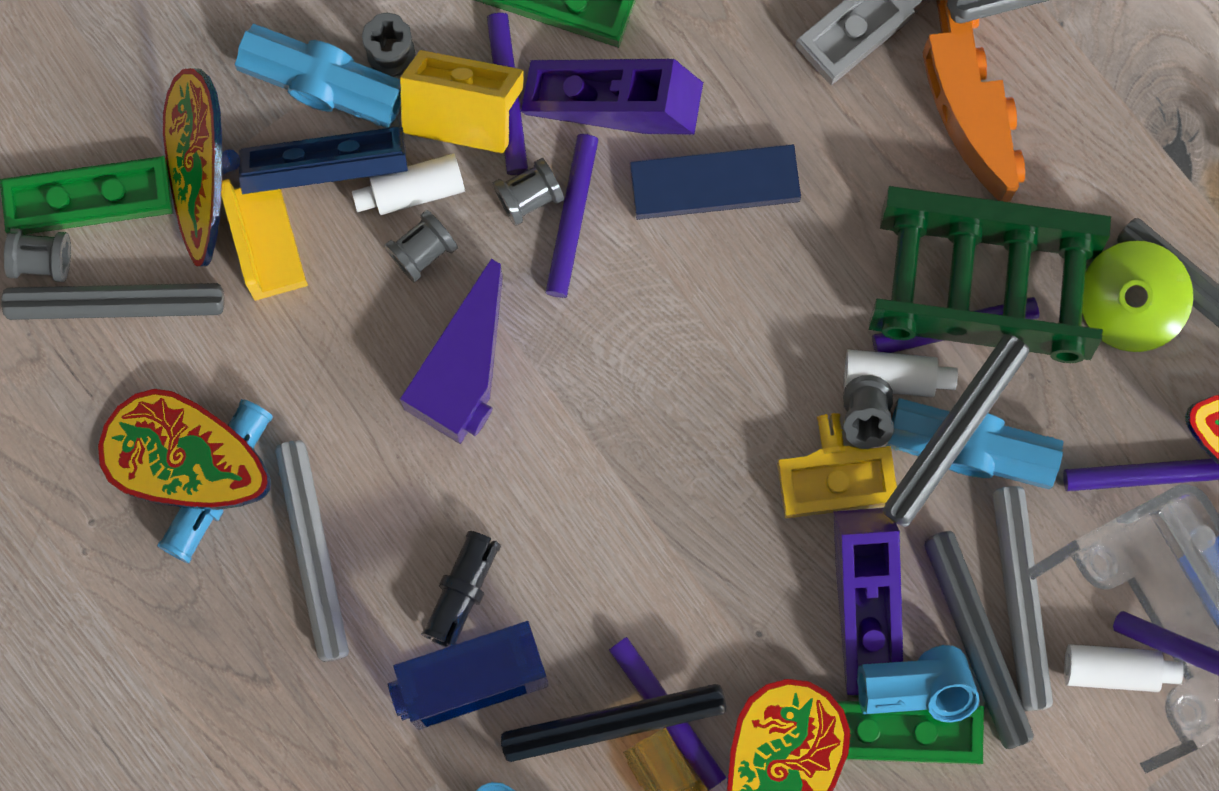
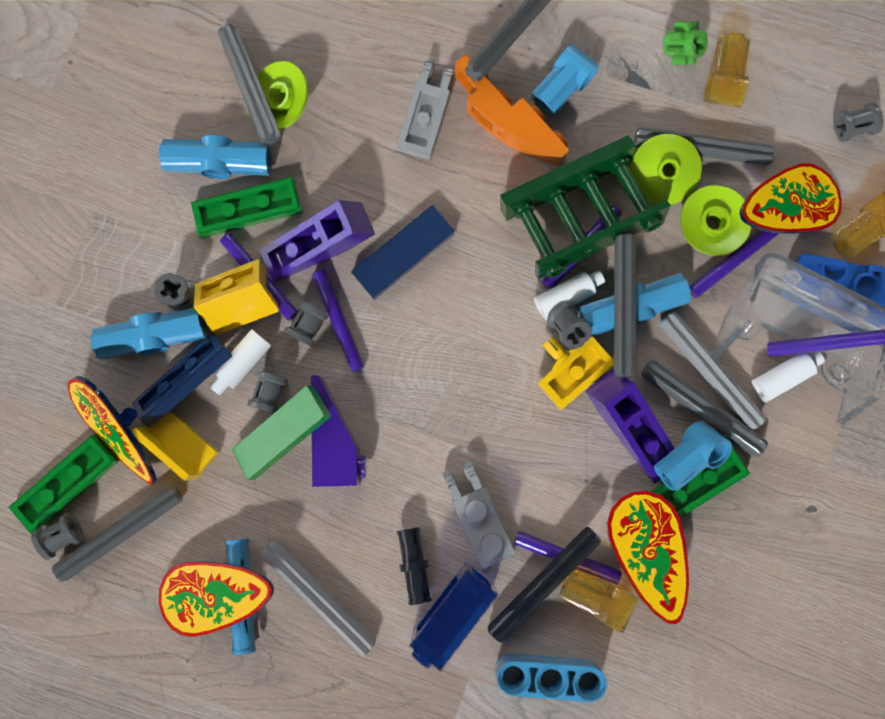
camera: 30 degrees left, 5 degrees up
none -> tile [232,385,331,480]
none -> light grey hinge [442,461,516,569]
none -> dark azure piece [530,44,600,117]
none -> lime dish [680,185,752,256]

